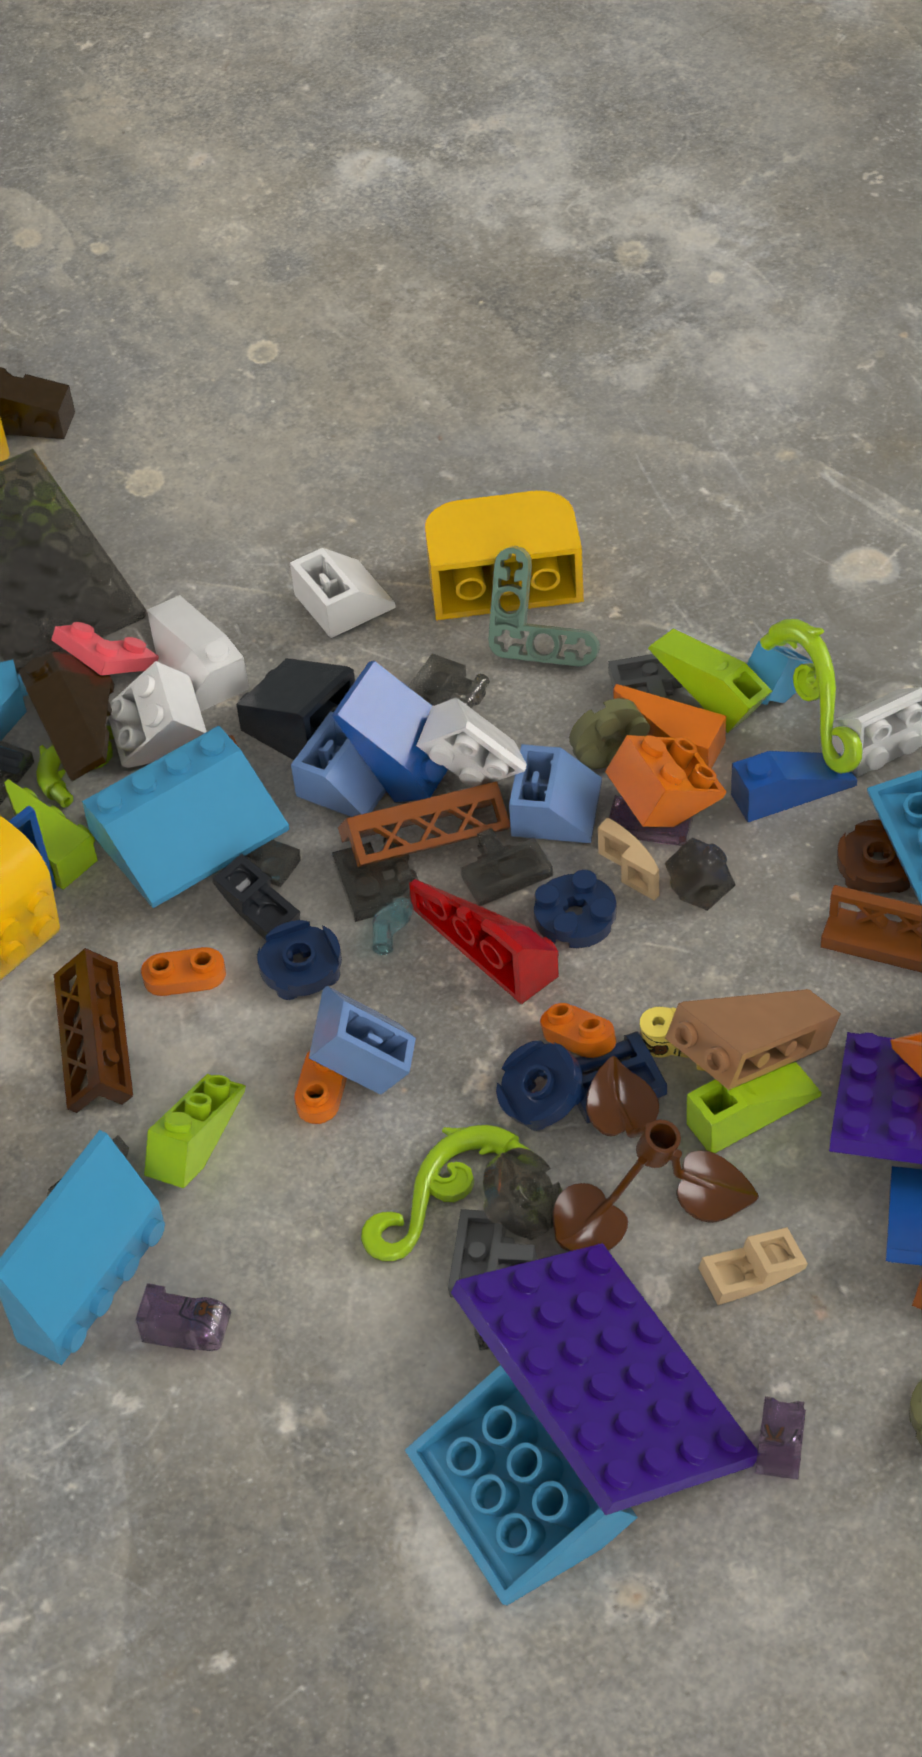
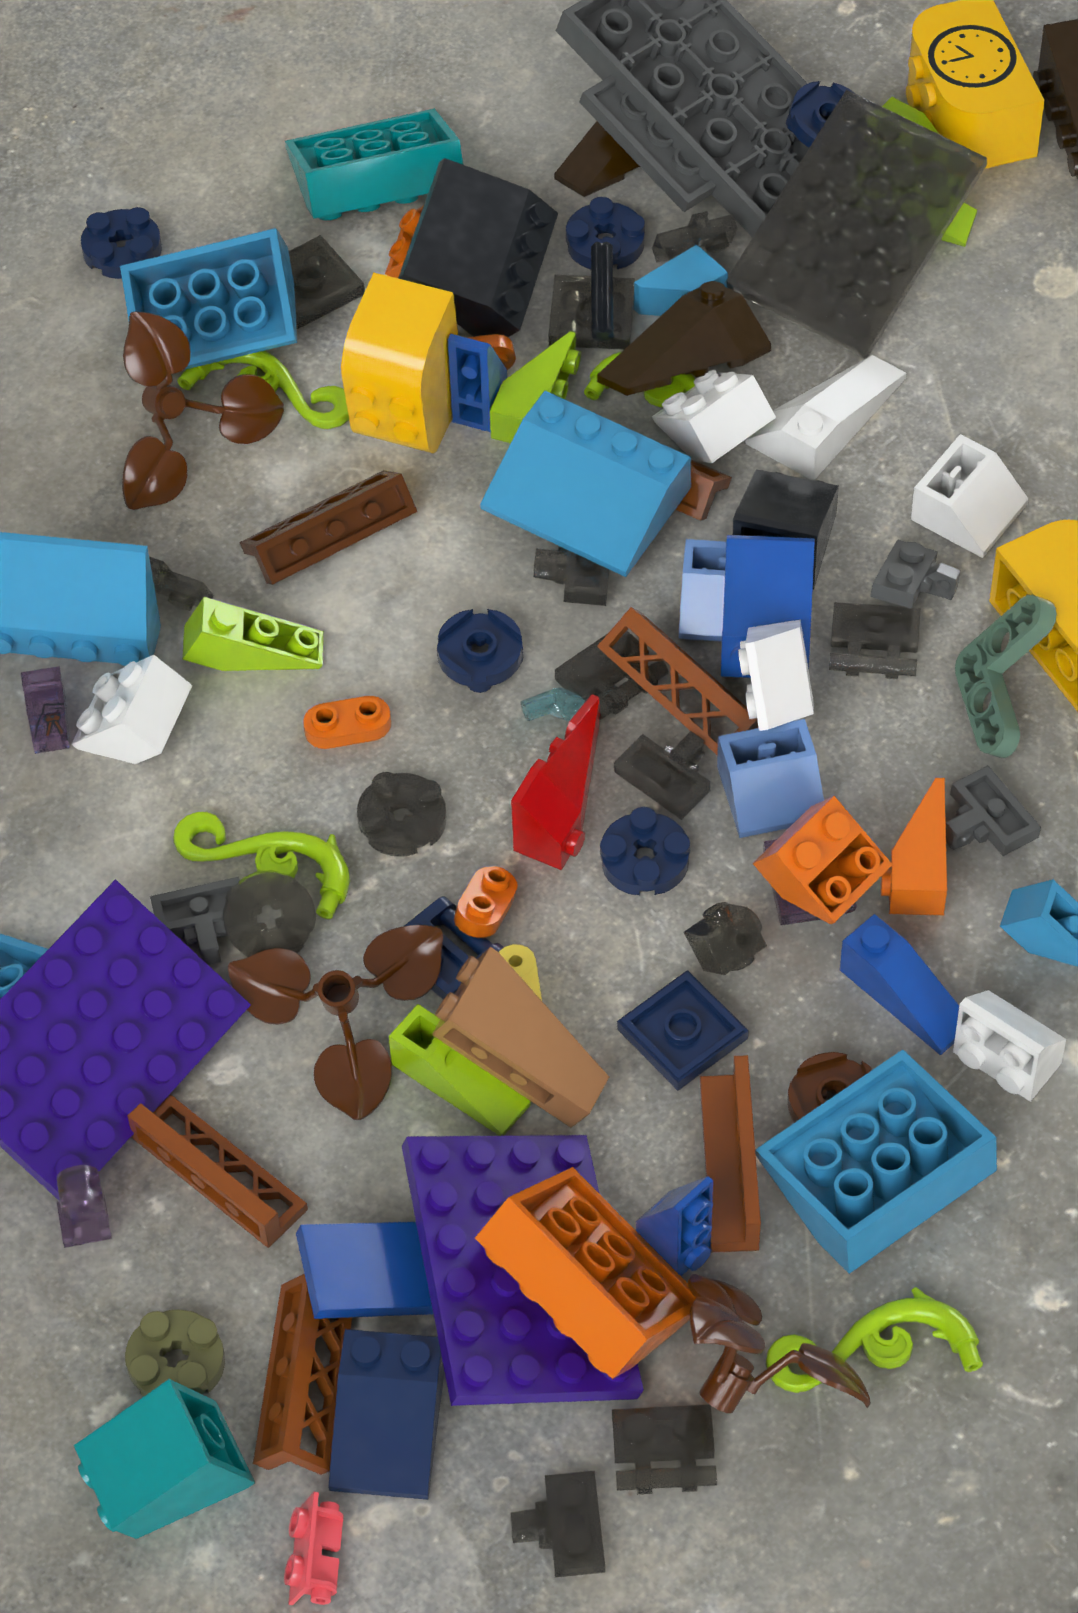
camera: 65 degrees right, 5 degrees up
coral plate [51,622,159,675] -> none
orange plate [141,947,226,996] -> none
black slope [213,853,300,940] -> none
medium blue slope [309,986,416,1095] -> none
dark blue plate [496,1041,585,1131] -> none
olive plate [569,698,650,769] -> none
tan slope [598,817,659,901] -> none
lime slope [648,628,772,733] -> none
tan slope [698,1227,808,1305] -> none
lime plant [760,619,863,773] -> none
none -> white slope [71,655,192,764]
none -> dark orange fence [127,1095,308,1248]
none -> clear smoke plate [357,772,447,857]
none -> dark blue plate [617,970,749,1091]
none -> dark grey hinge [870,540,960,609]

